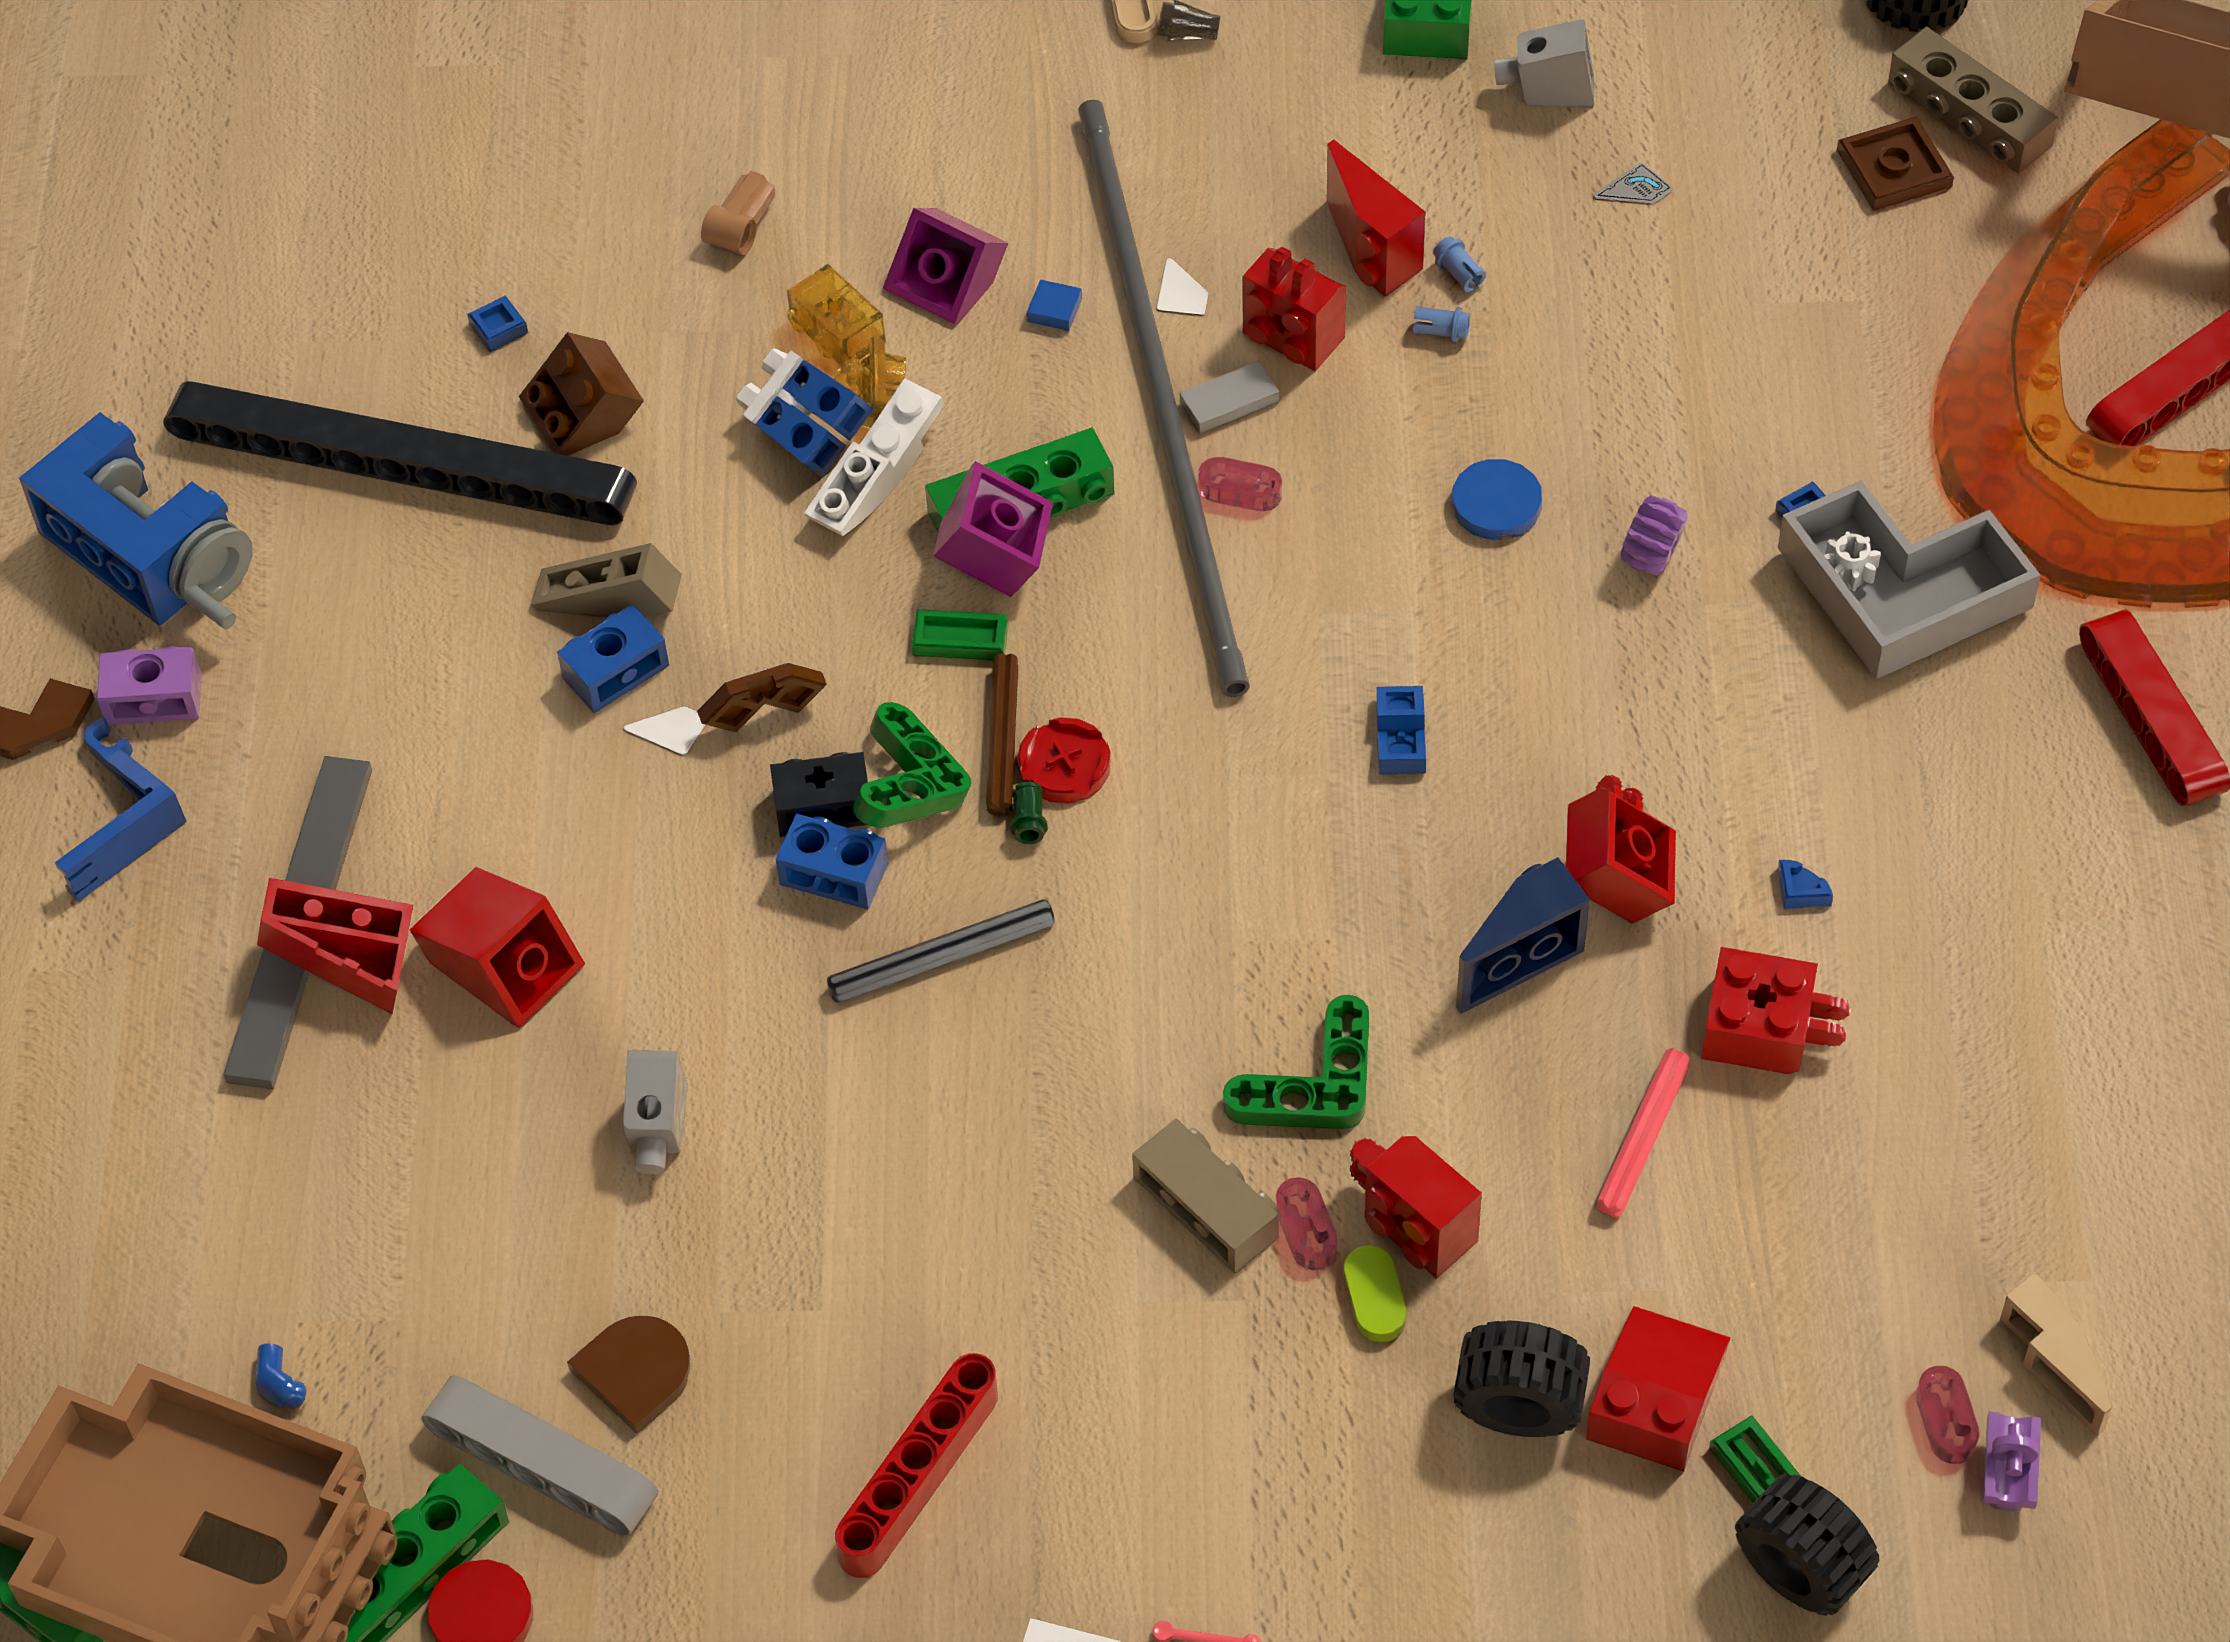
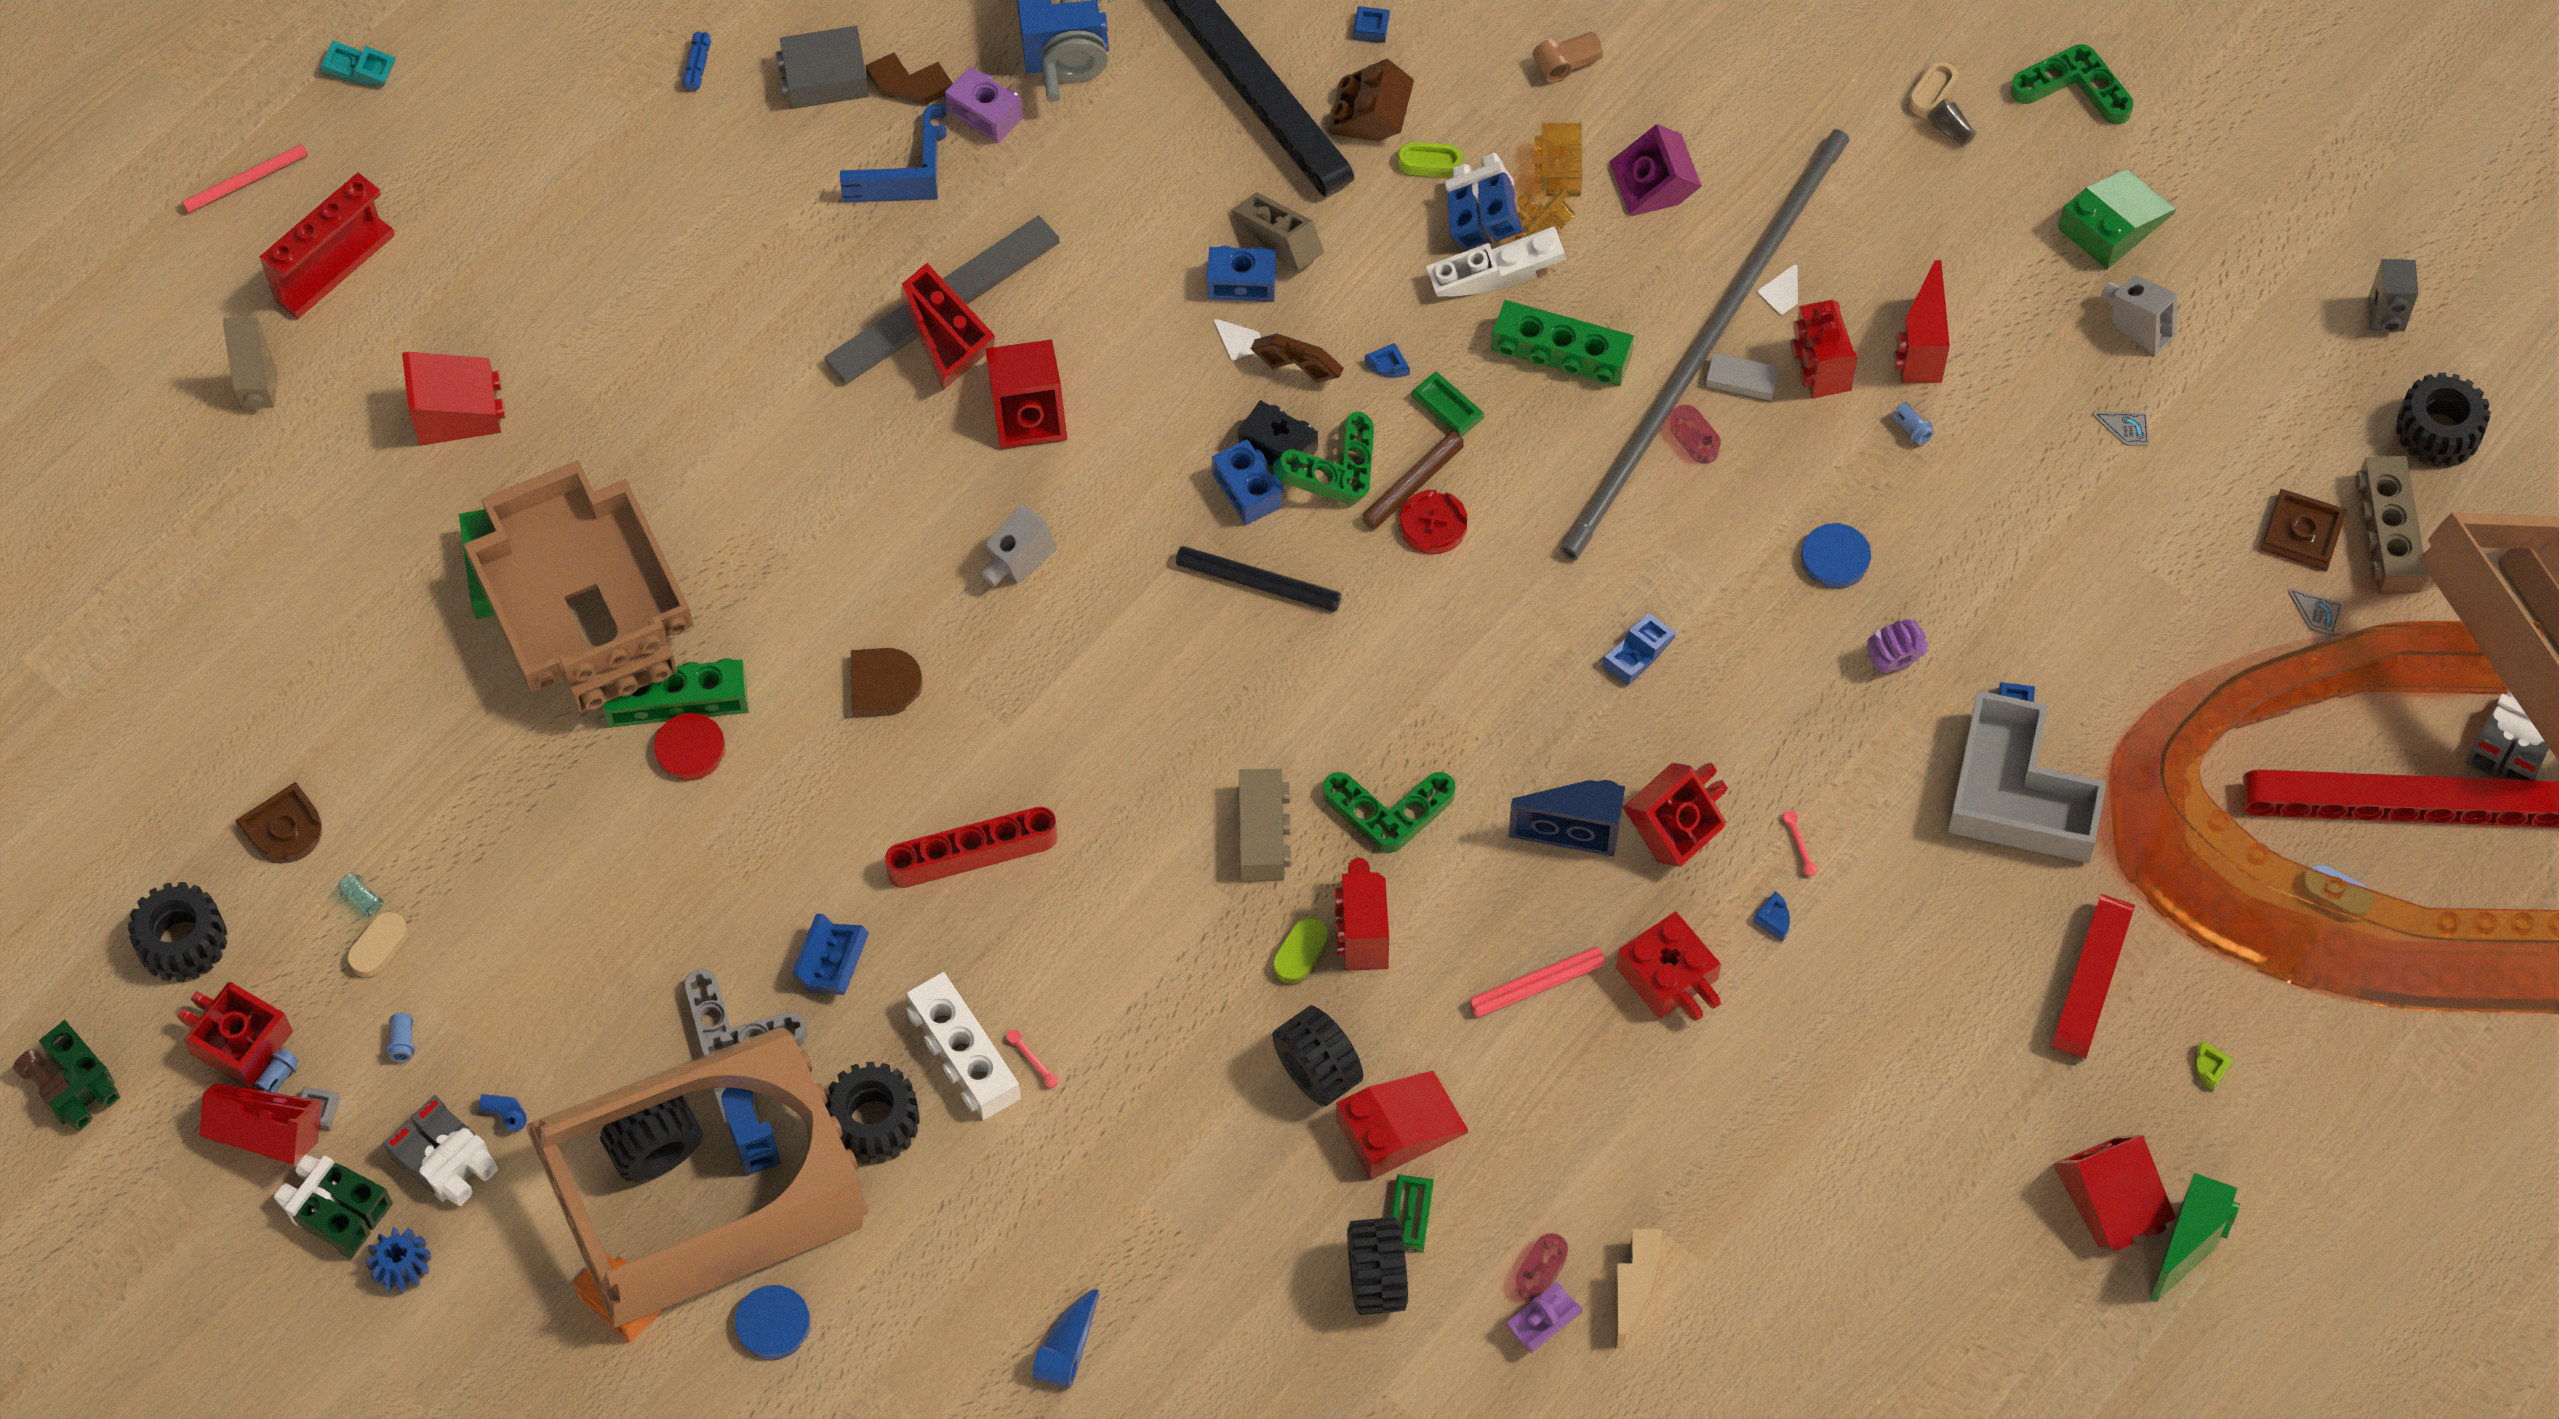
camera: 40 degrees right, 5 degrees up
blue arm [255,1344,306,1409] -> none
light grey beam [421,1375,659,1537] -> none
magenta slope [933,461,1053,597] -> none
dark green pin [1010,782,1048,844] -> none
blue tile [1027,279,1082,331] -> none
clear pink beam [1276,1177,1337,1271] -> none
medium blue pin [1433,236,1486,292] -> none
white gear [1824,532,1881,591] -> none
none -> blue tile [1365,343,1410,378]
none -> lime tile [1397,142,1463,178]
none -> coral hinge [1783,811,1817,876]
none -> light grey sticker [2289,589,2342,635]

